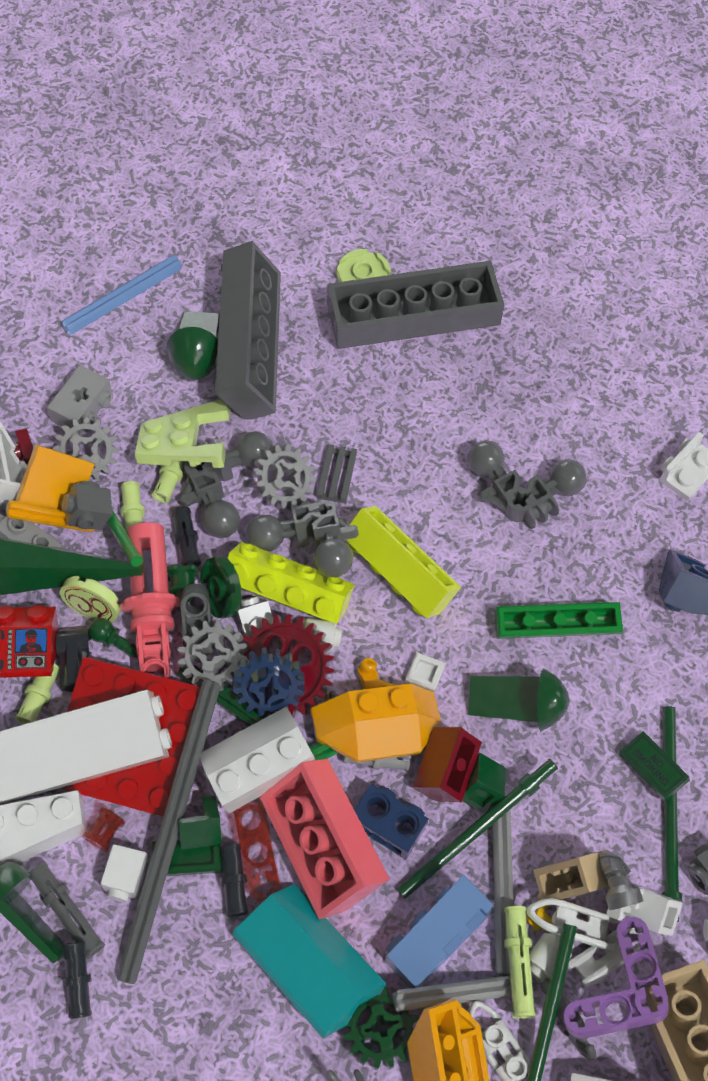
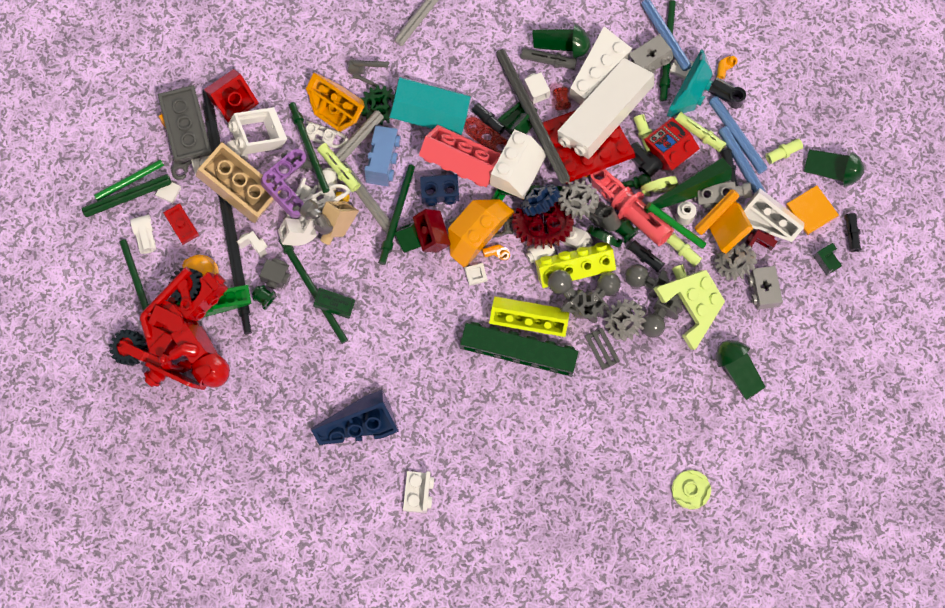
camera: 145 degrees right, 10 degrees up
medium blue axle [61,255,182,335] -> none
dark grey brick [62,481,113,530] -> none
black pin [62,941,92,1019] -> none
dark grey brick [214,241,281,420] -> none
dark grey brick [327,261,505,349] -> none
dark grey piece [468,440,587,529] -> none
dark green piece [468,668,570,732] -> none
green brick [494,602,623,639] -> none
none -> dark green brick [460,322,579,377]
none -> white brick [675,201,696,225]

